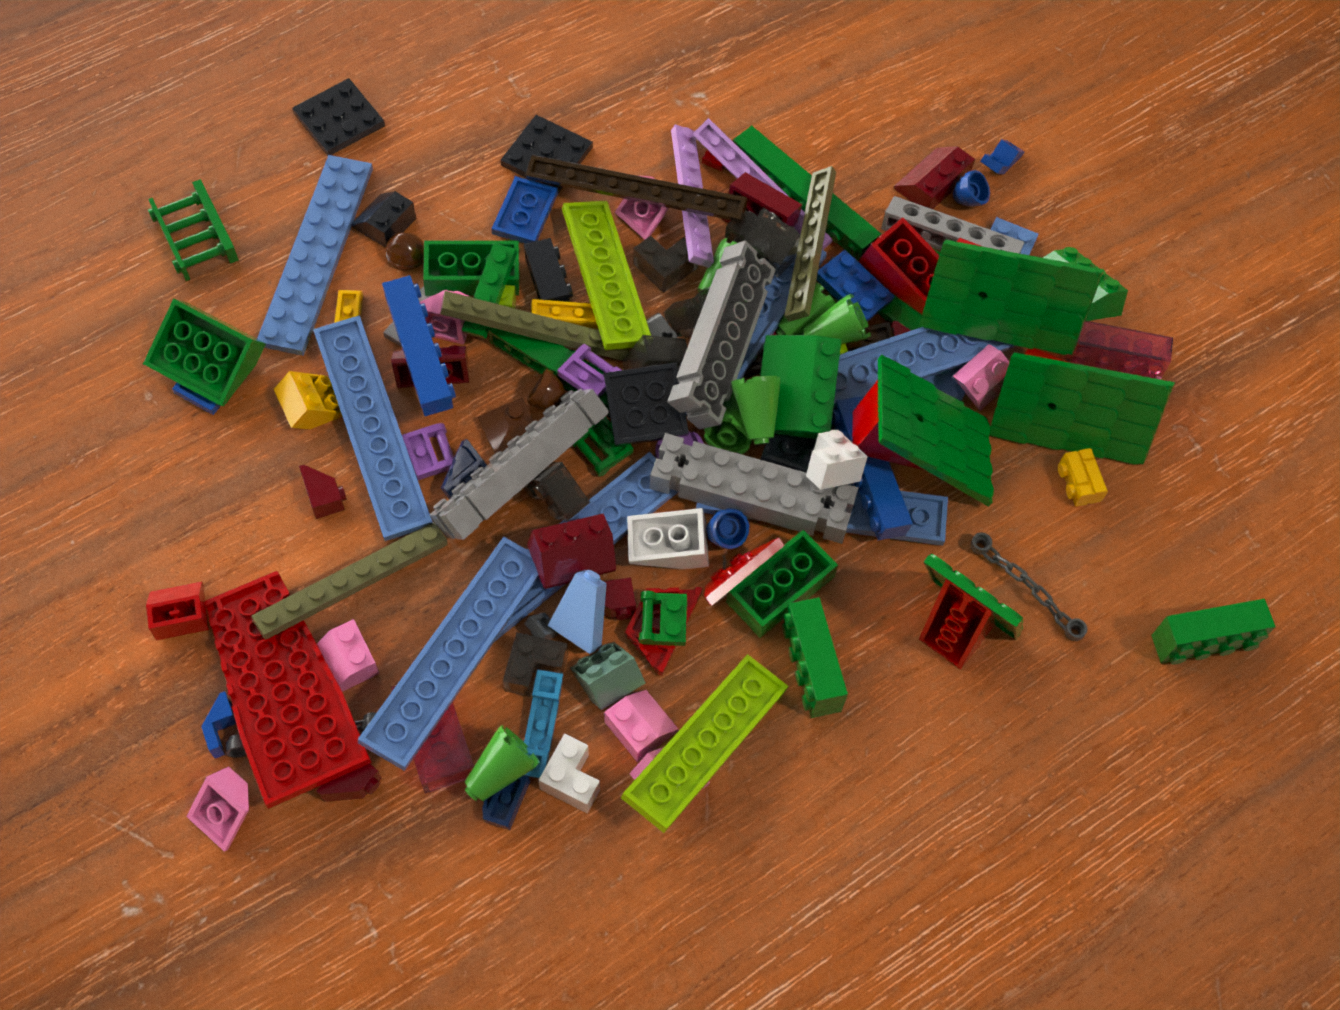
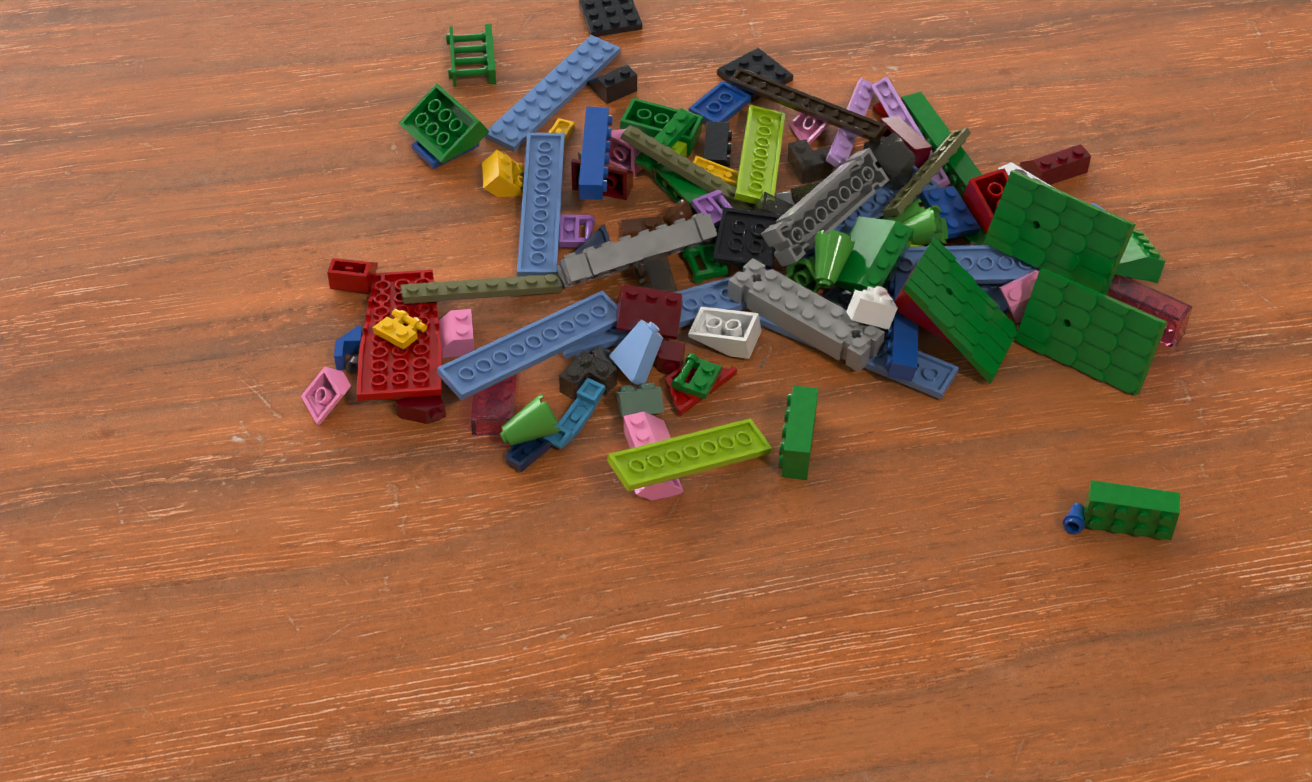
camera: 25 degrees right, 15 degrees down
dark red slope [299,464,347,519] -> none
reddish brown hat [386,232,424,270] -> none
white brick [539,733,600,813] -> none
wing [704,537,785,606] -> none
blue hat [706,508,749,549] -> none
green brick [726,530,838,638] -> none
red piece [918,554,1023,670] -> none
blue hat [952,170,990,207] -> none
dark grey piece [970,532,1087,641] -> none
blue slope [980,139,1025,174] -> none
yellow brick [1058,448,1108,507] -> none
none -> yellow plate [373,309,427,349]
none -> blue cone [1063,503,1085,534]

